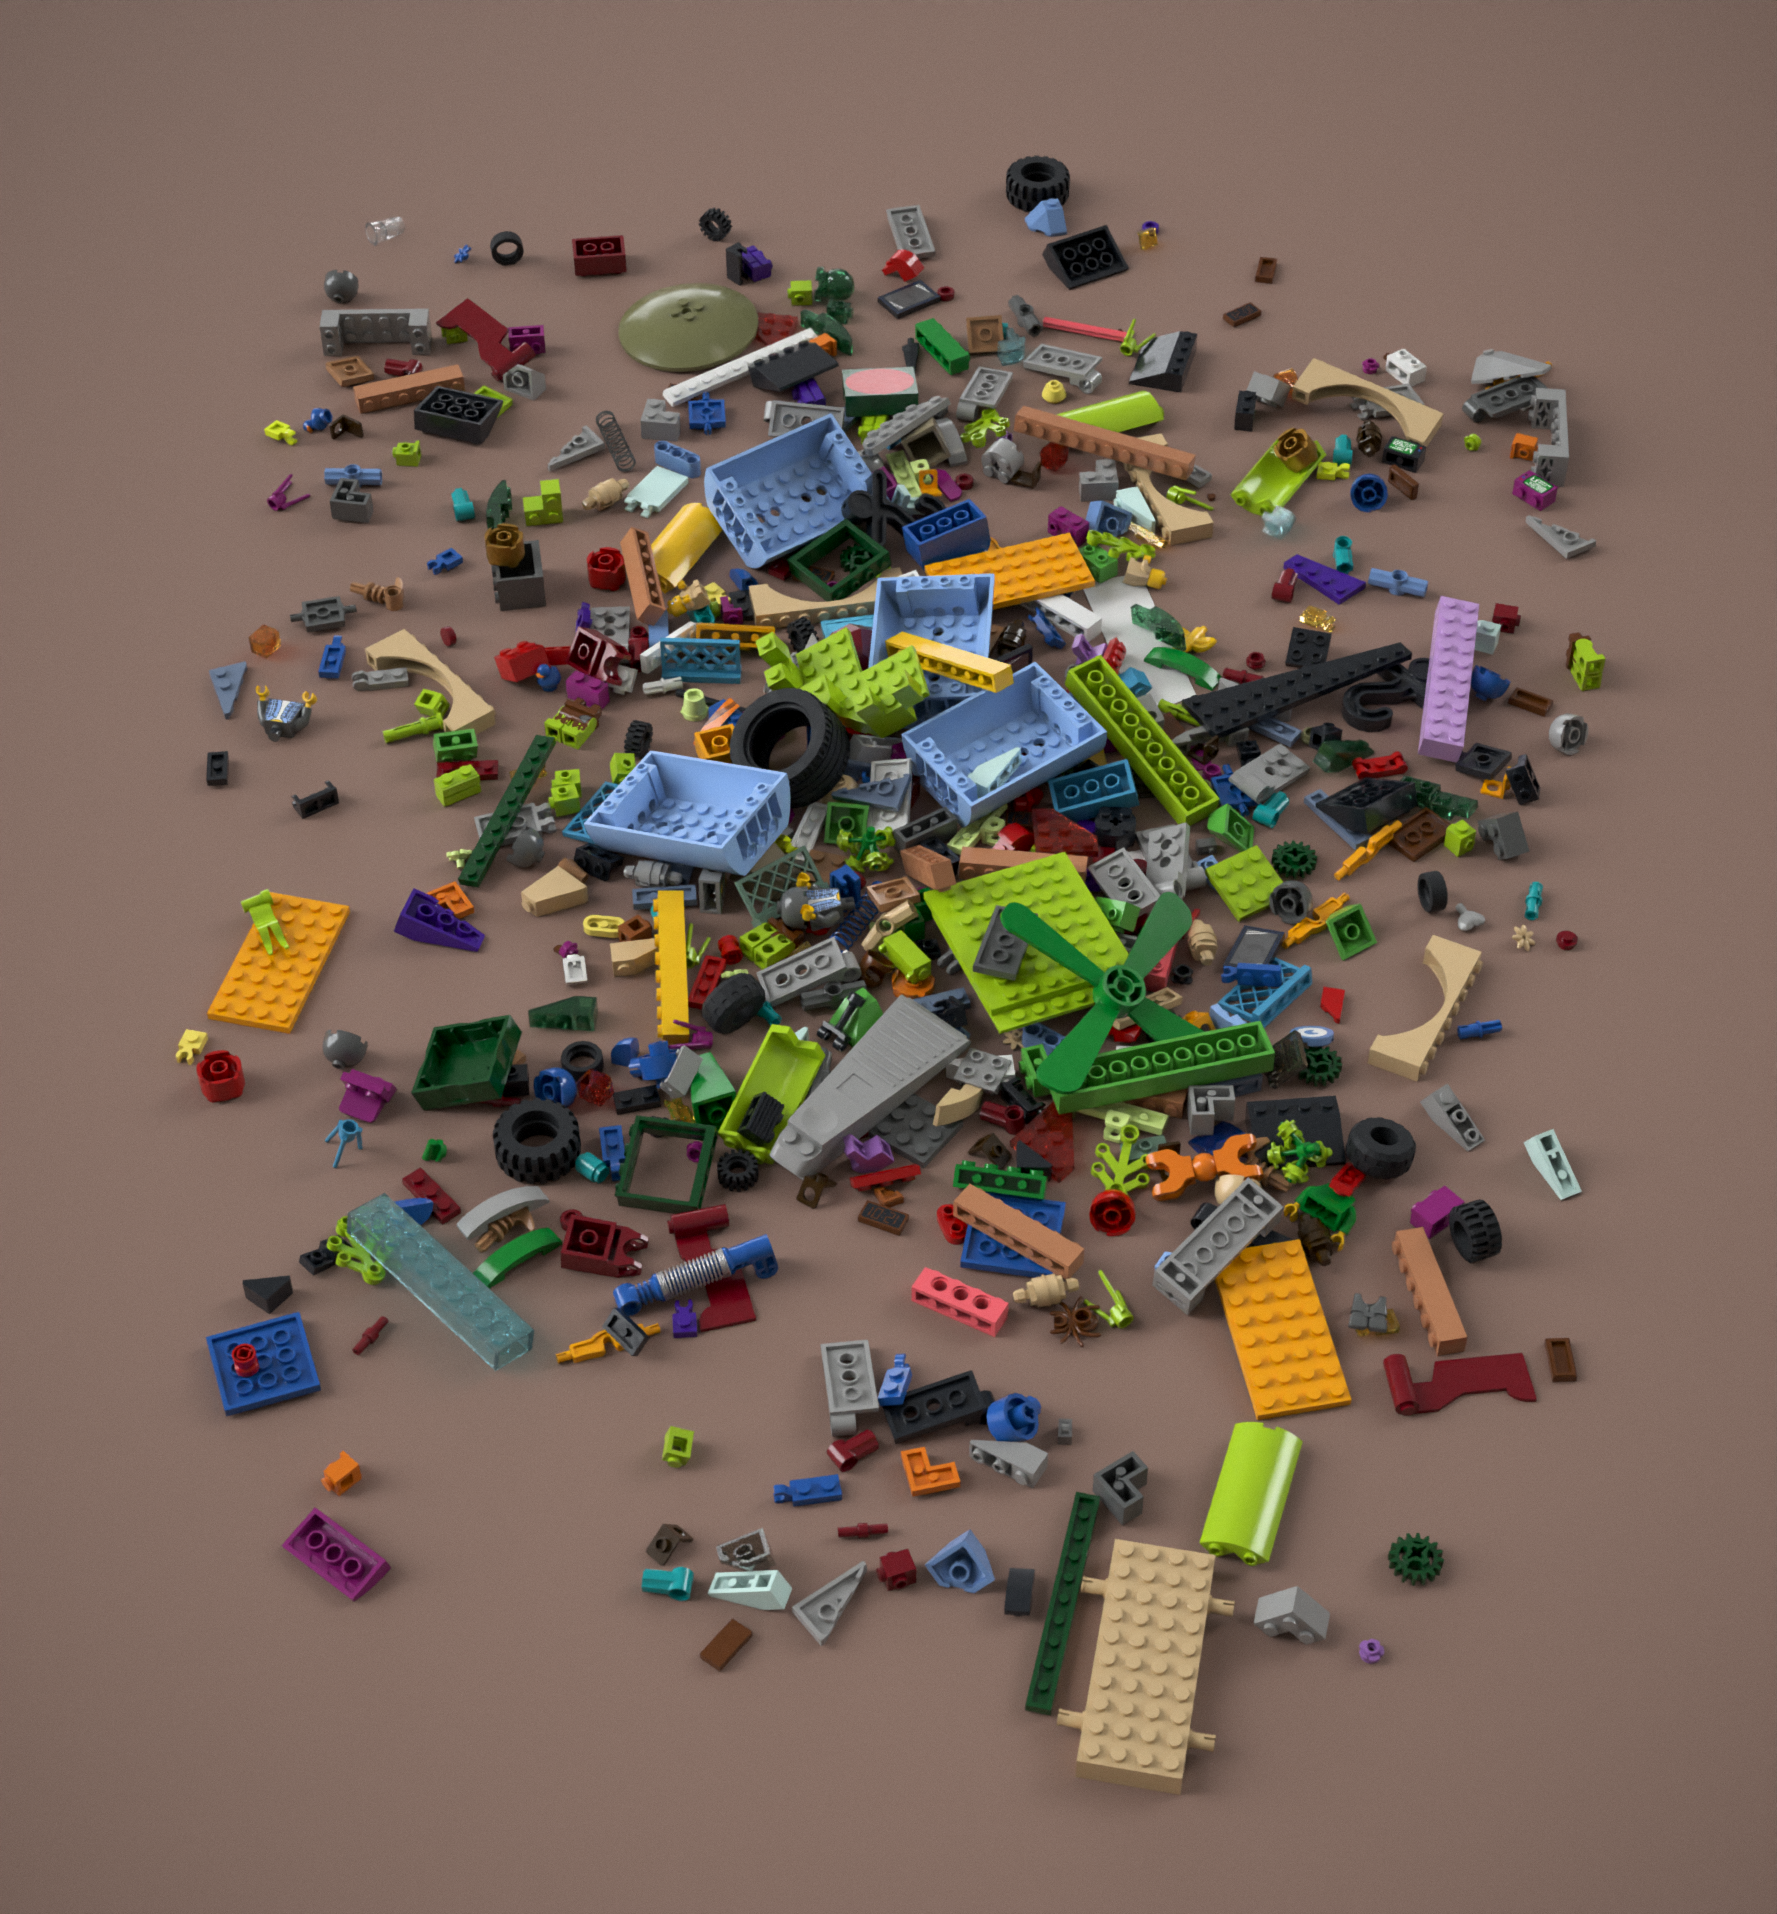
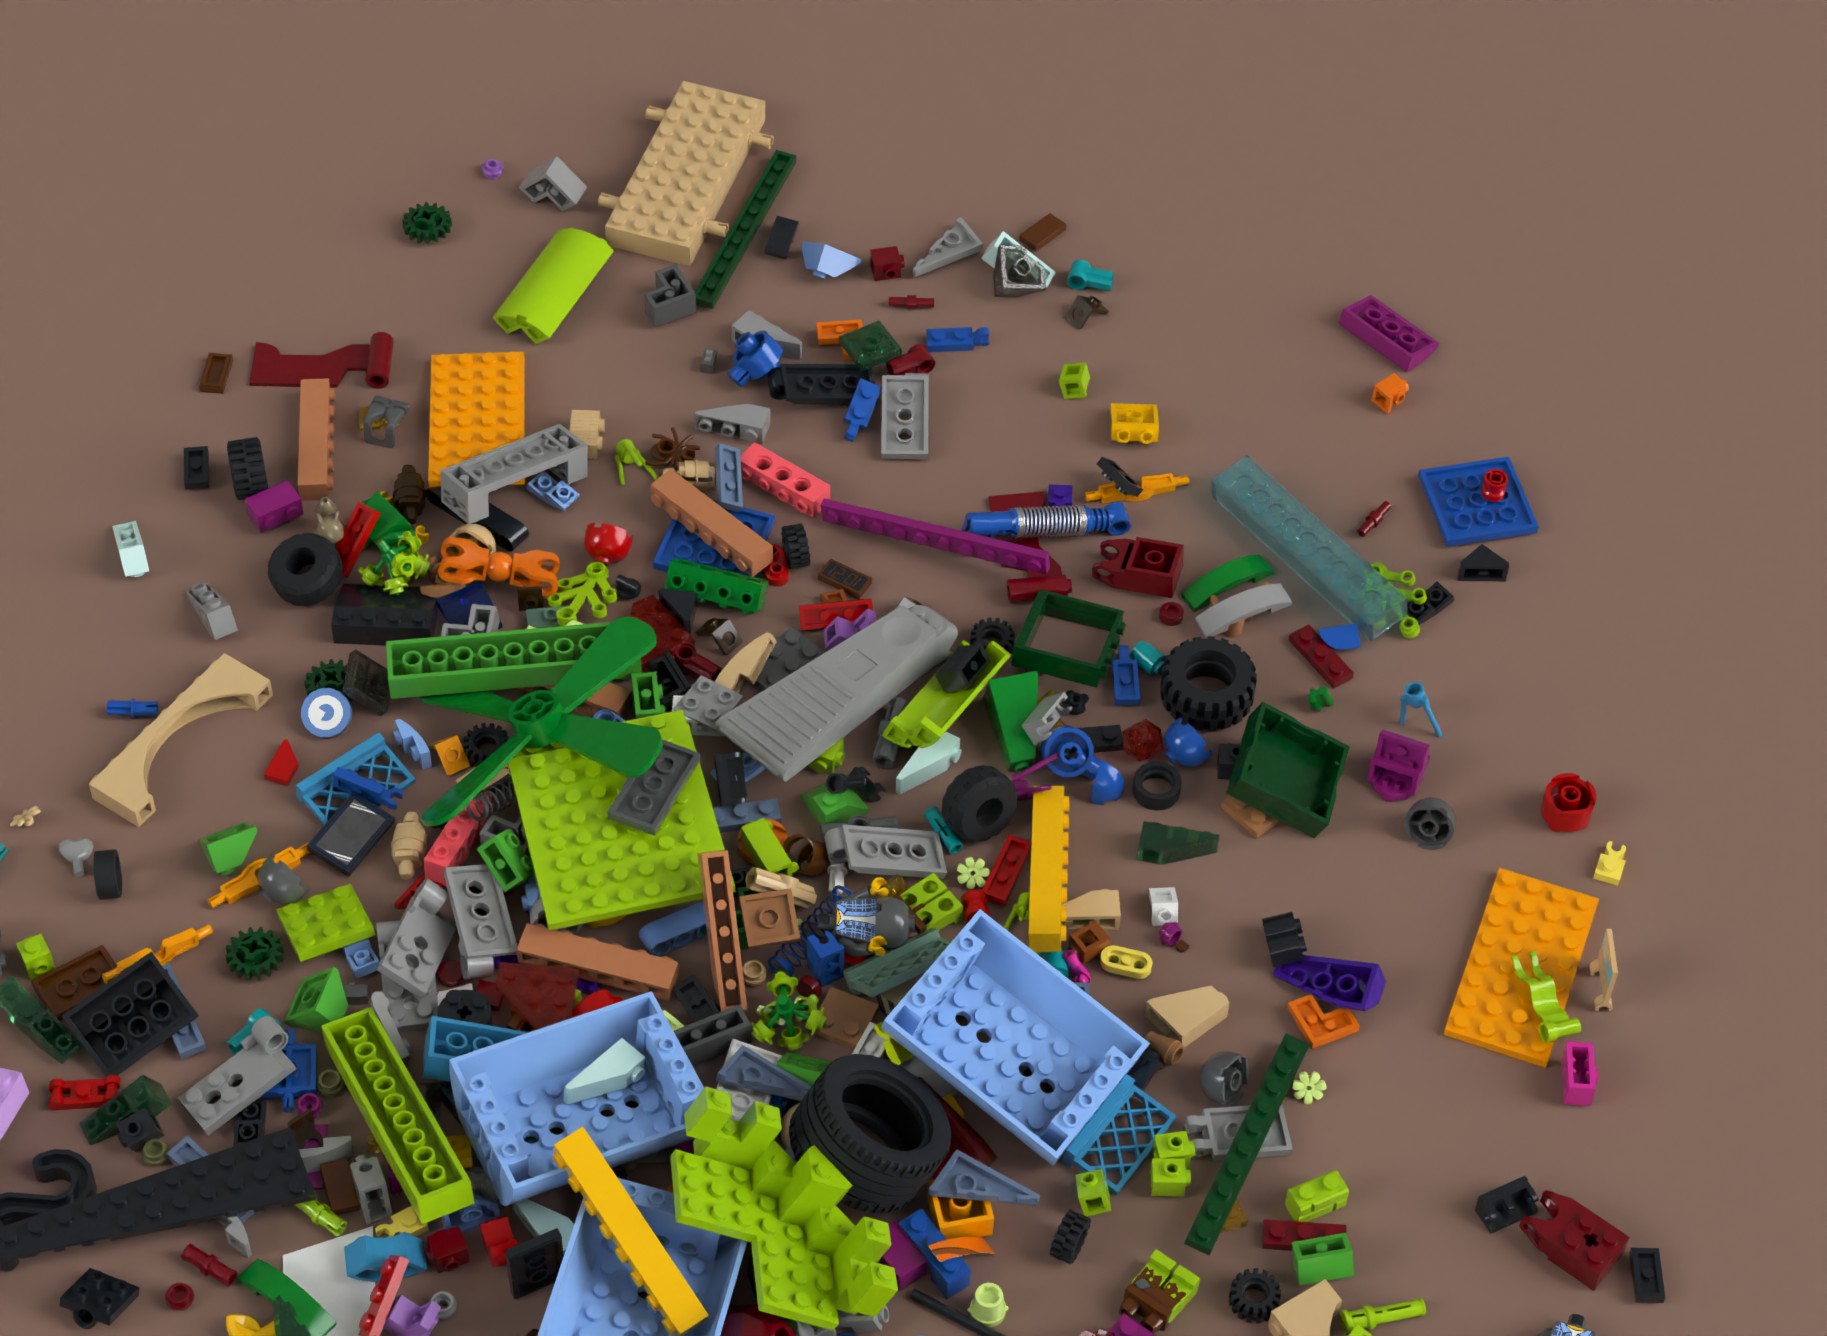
camera: 175 degrees left, 5 degrees up
none -> black plate [184,446,209,490]
none -> dark tan animal [314,496,345,547]
none -> light grey hinge [370,991,412,1064]
none -> tan brick [570,410,605,459]
none -> black plate [615,574,641,599]
none -> light grey slope [695,404,771,444]
none -> sand blue plate [715,443,743,512]
none -> black tyre [781,523,810,569]
none -> magenta plate [820,498,1050,575]
none -> clear green plate [839,321,902,371]
none -> sand blue wing [928,1149,1040,1206]
none -> dark pink arm [1062,949,1091,983]
none -> yellow plate [1110,403,1159,444]
none -> black tyre [1229,1268,1281,1324]
none -> black brick [1262,912,1307,967]
none -> dark red brick [1519,1190,1630,1291]
none -> dark pink brick [1561,1041,1598,1106]
none -> tan flag [1589,929,1618,1011]

